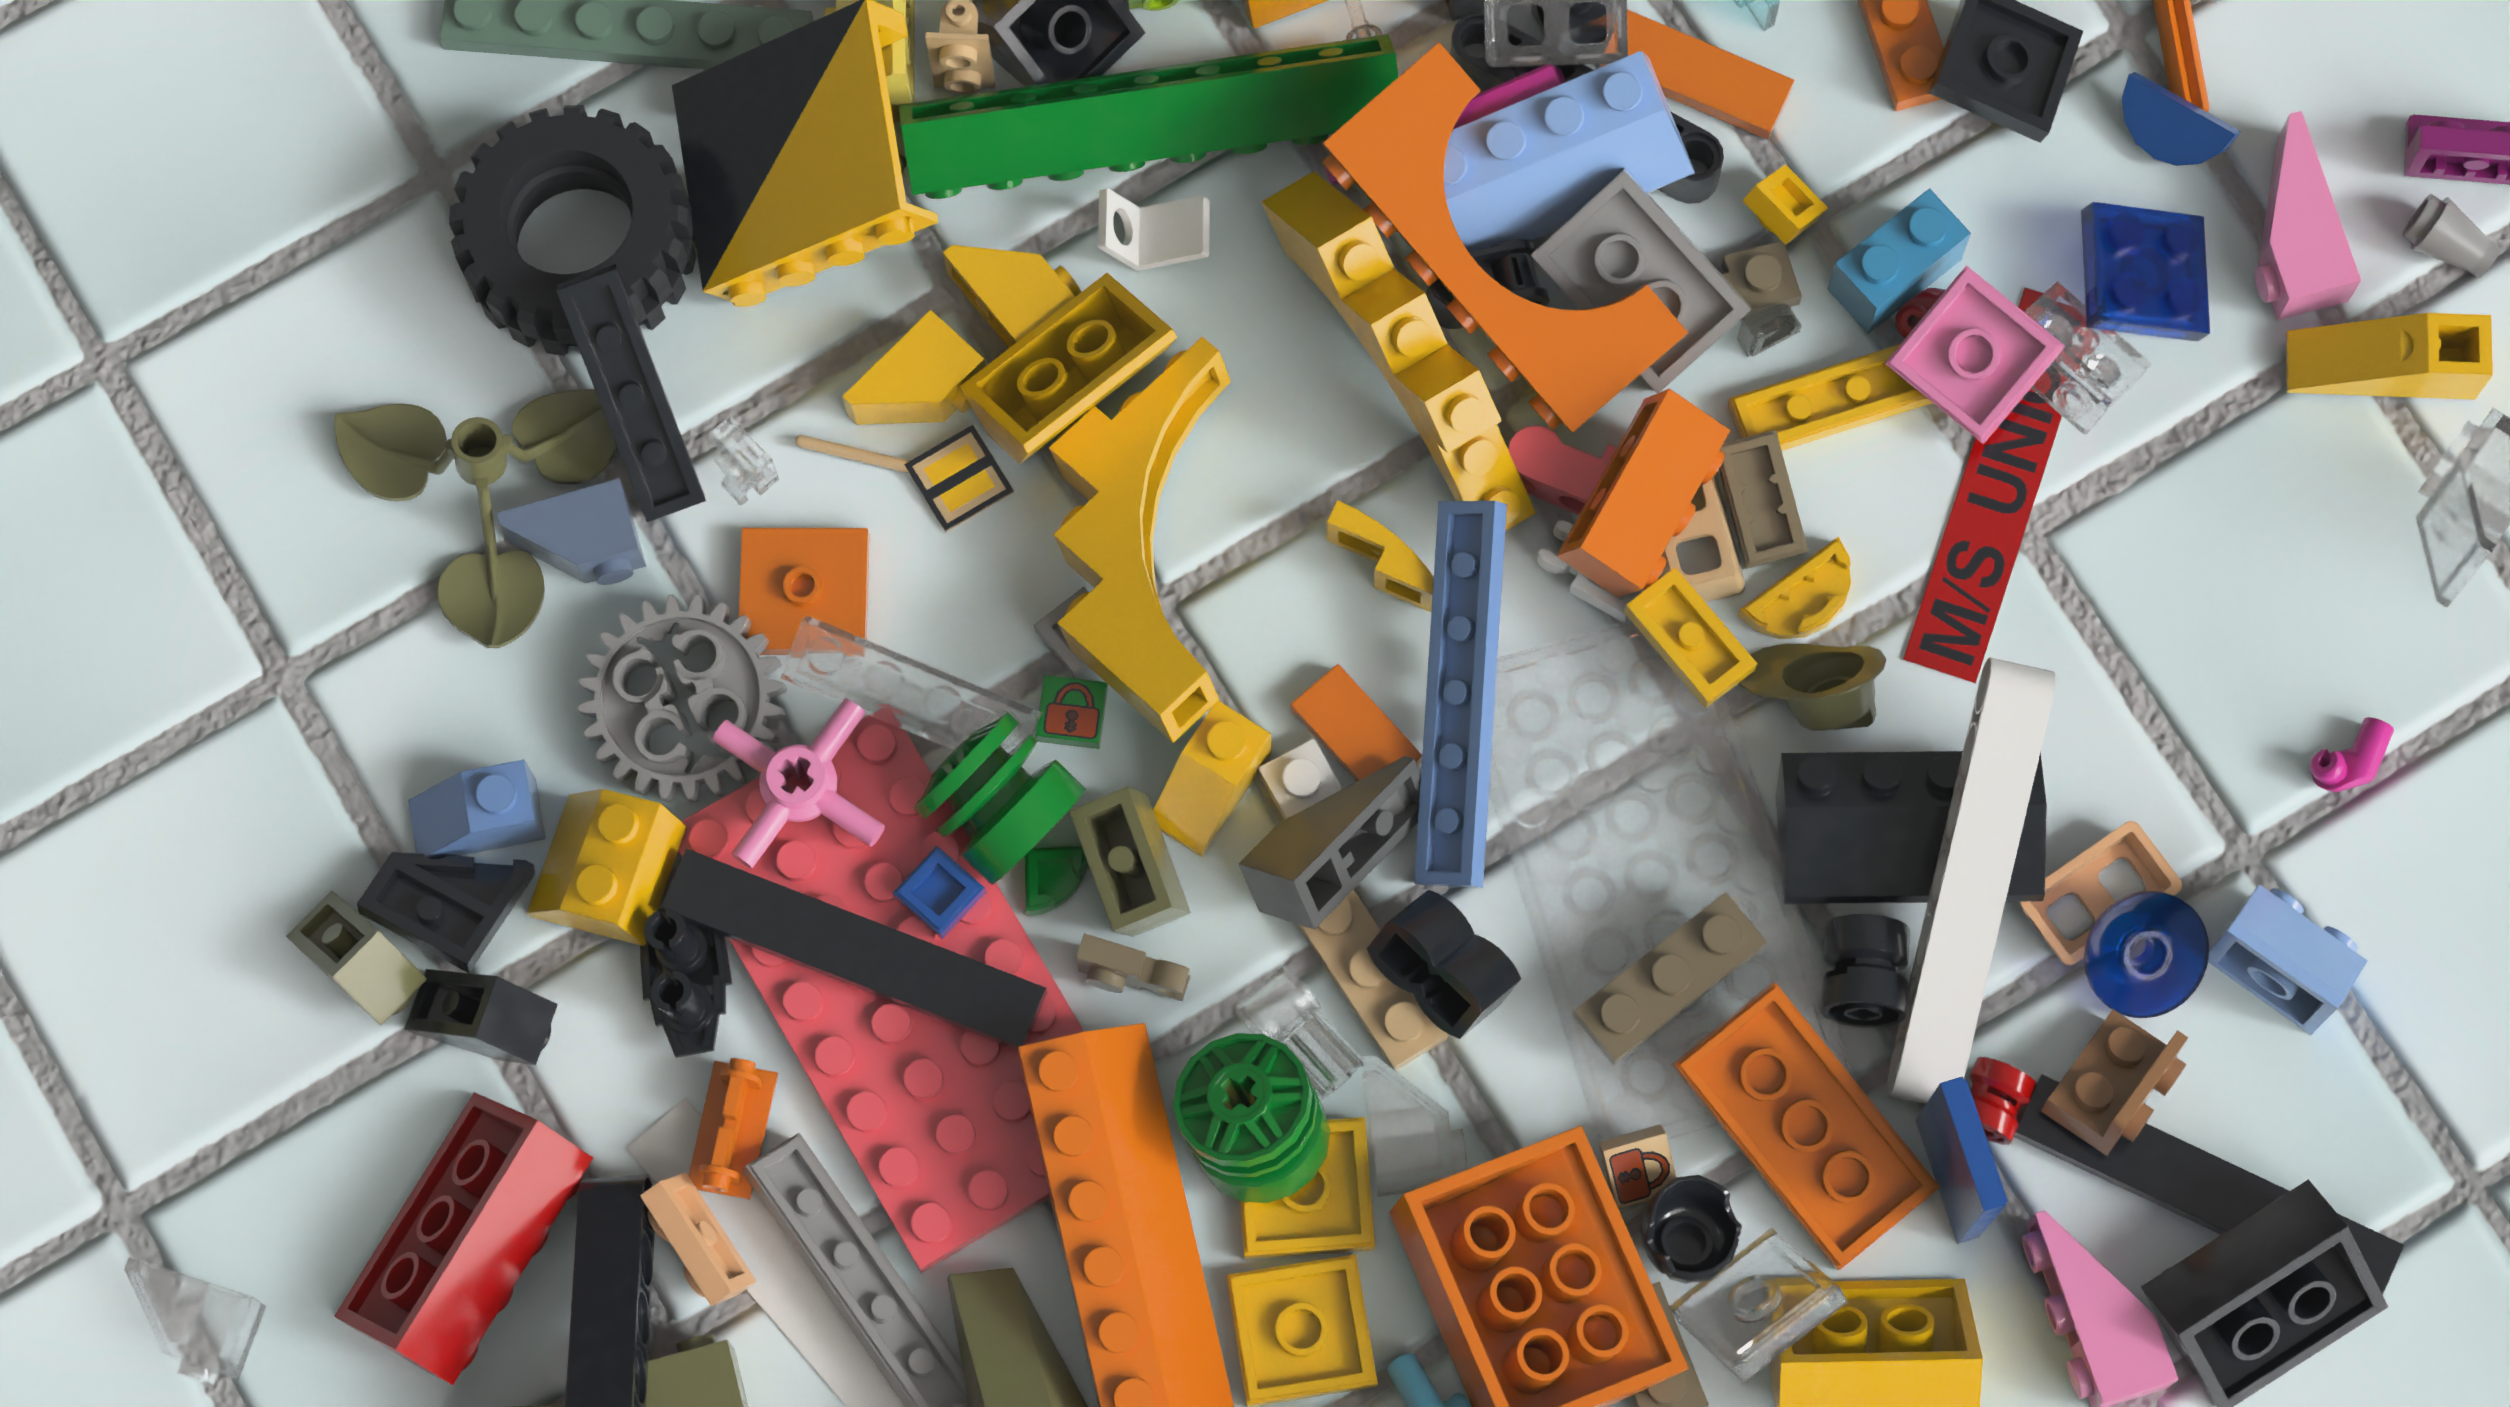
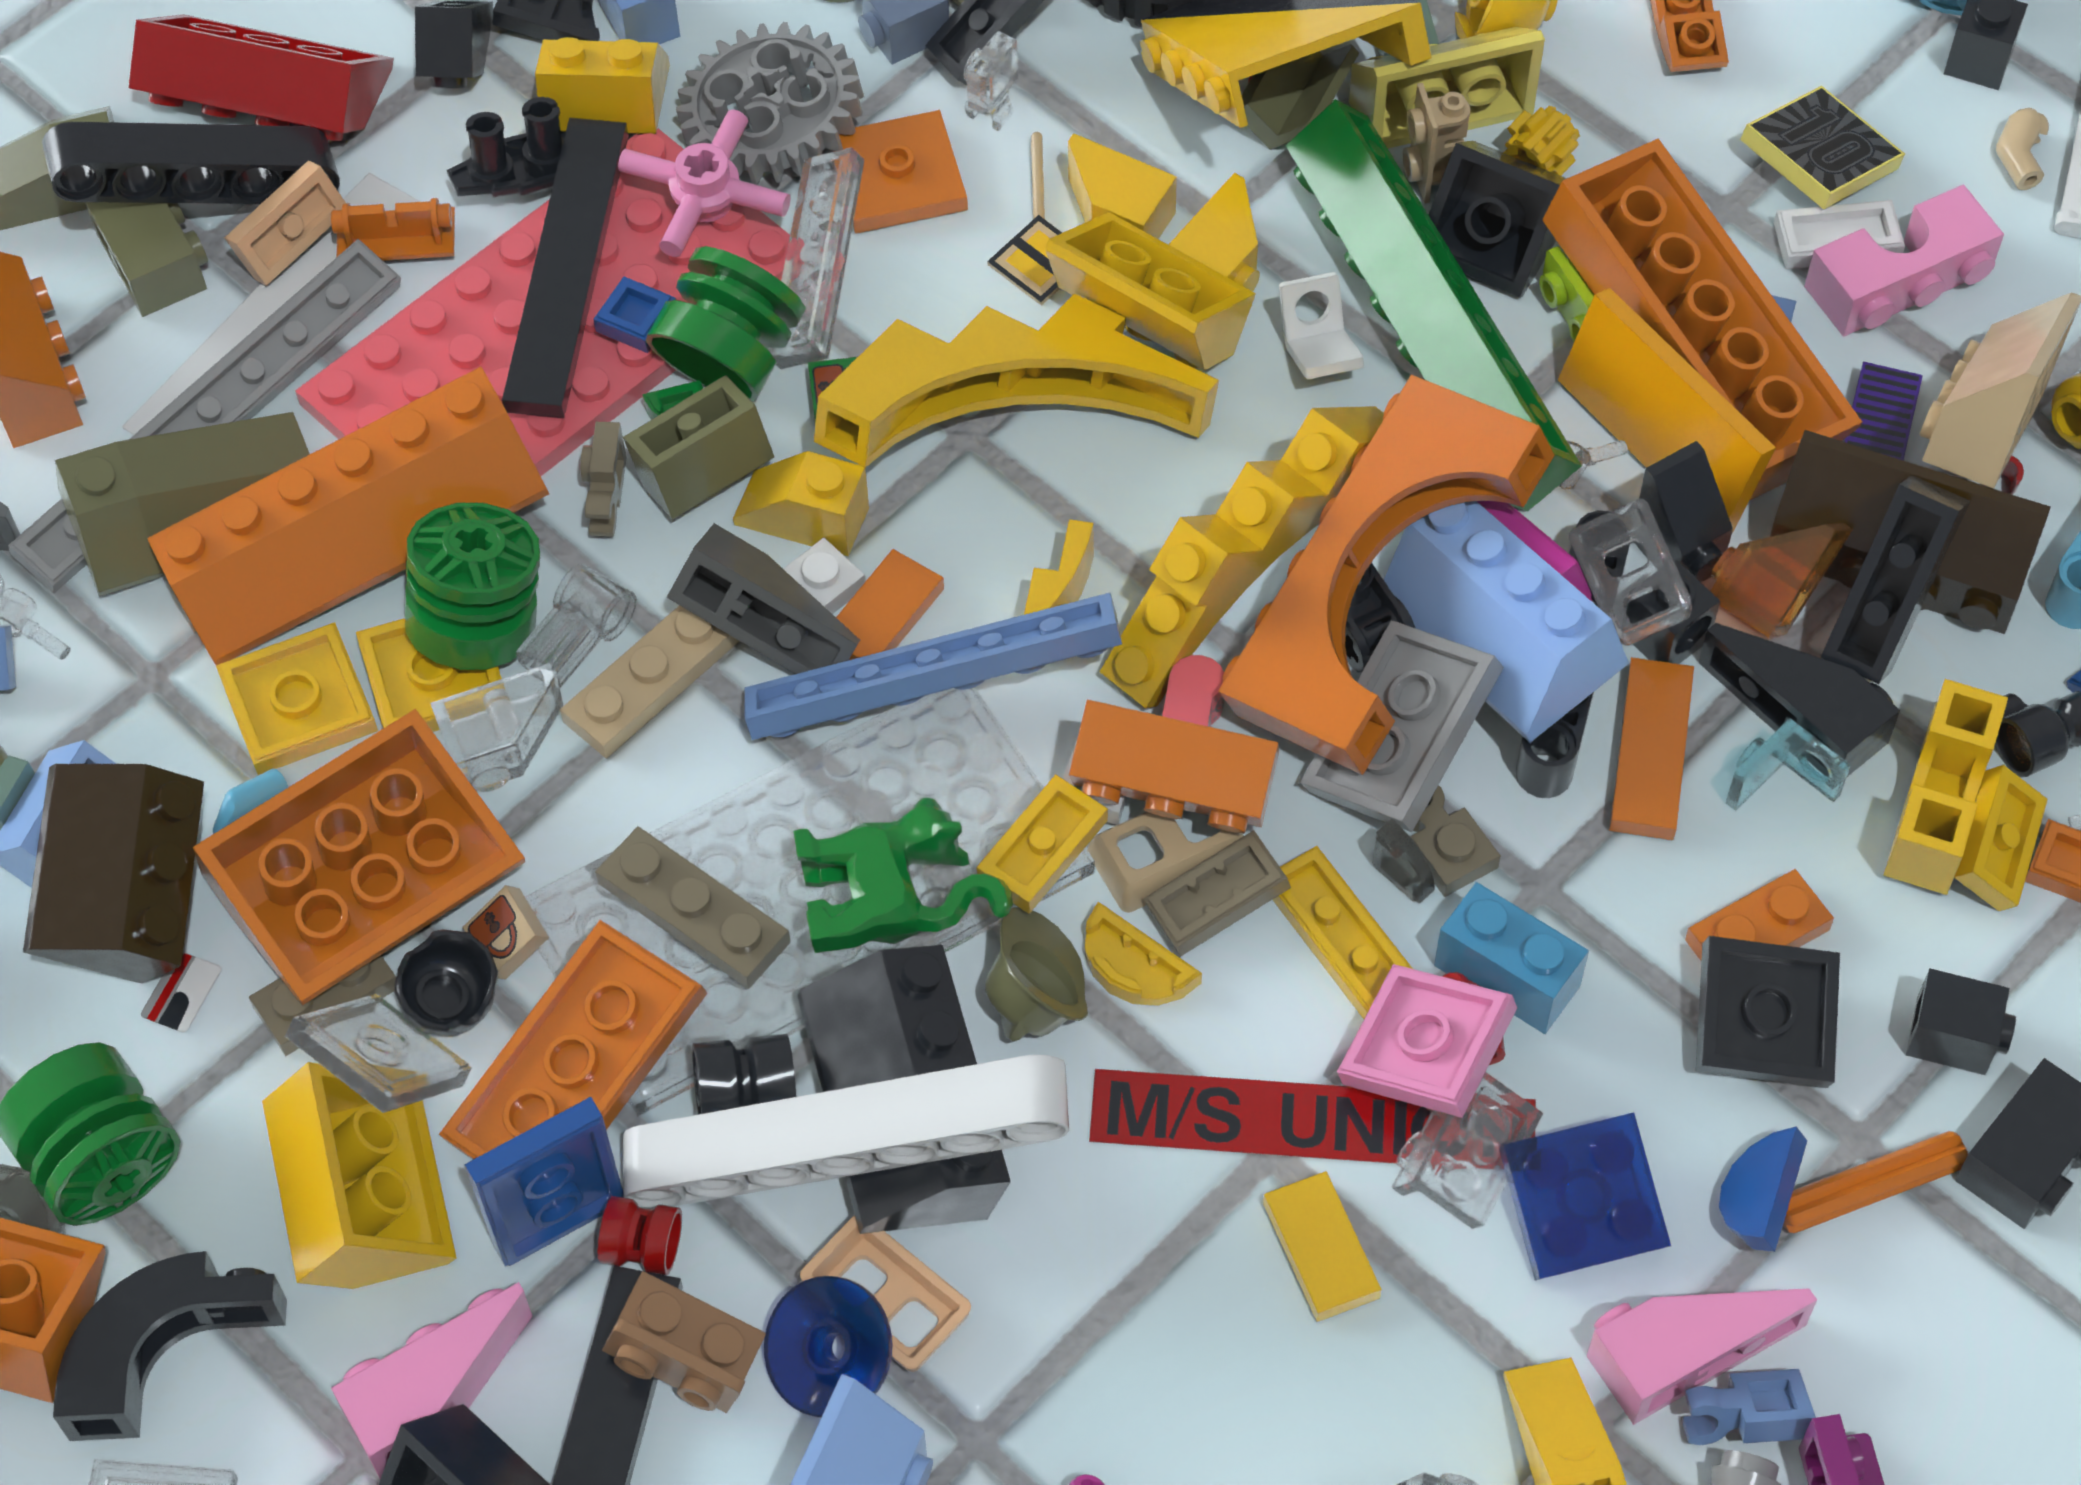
camera: 75 degrees right, 15 degrees down
black brick [1367,890,1521,1039] -> none
yellow plate [1742,164,1828,245] -> none
none -> green animal [793,797,1013,953]
none -> yellow tile [1263,1171,1382,1322]
none -> medium blue plate [1682,1369,1816,1445]

